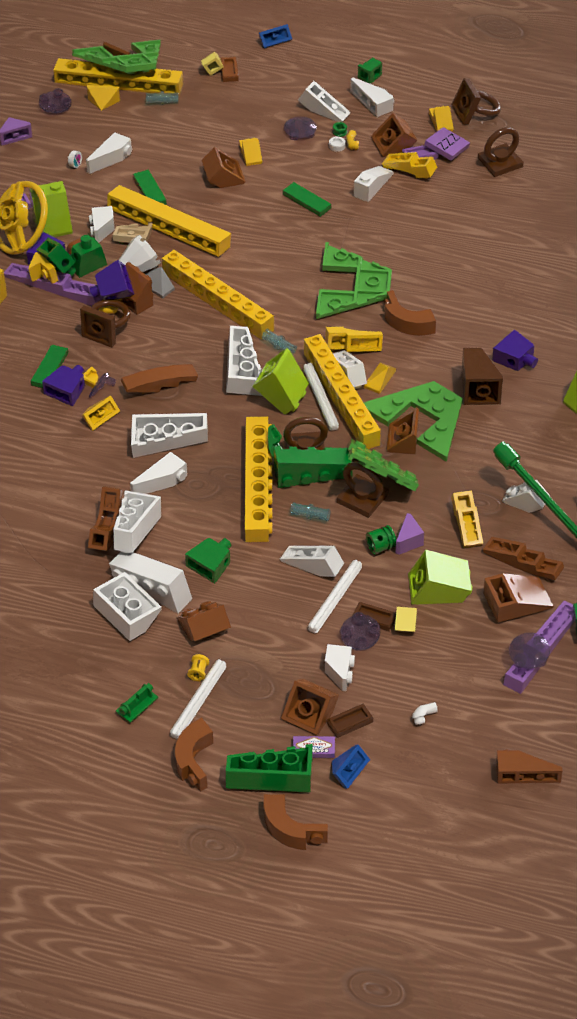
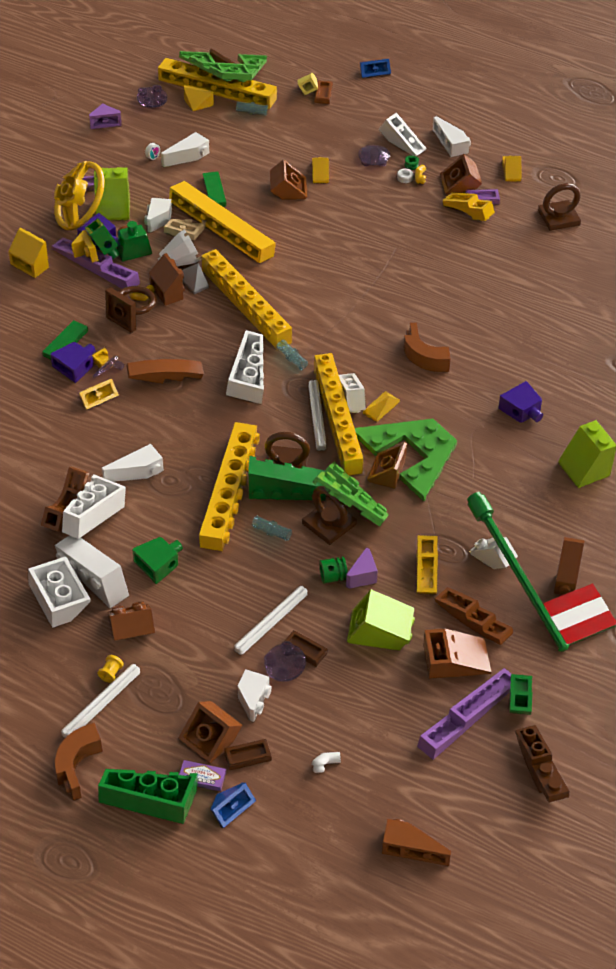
camera: 10 degrees right, 0 degrees up
dark purple torso [90,260,134,300] -> none
green hinge [115,683,159,723] -> none
white wedge [131,413,208,458] -> none
lime slope [252,348,309,415] -> none
dark orange arch [264,794,328,850] -> none
green slope [268,424,282,459] -> none
white slope [280,546,344,577] -> none
green tile [283,182,331,217] -> none
bright green wing [316,242,392,319] -> none
yellow slope [325,327,383,352] -> none
white slope [354,166,394,202] -> none
green brick [358,57,382,84] -> none
light yellow brick [395,607,417,632] -> none
medium lavender tile [424,127,470,160] -> none
reddish brown tile [451,78,501,125] -> none
reddish brown slope [461,348,503,405] -> none
clear purple dish [509,633,550,669] -> none

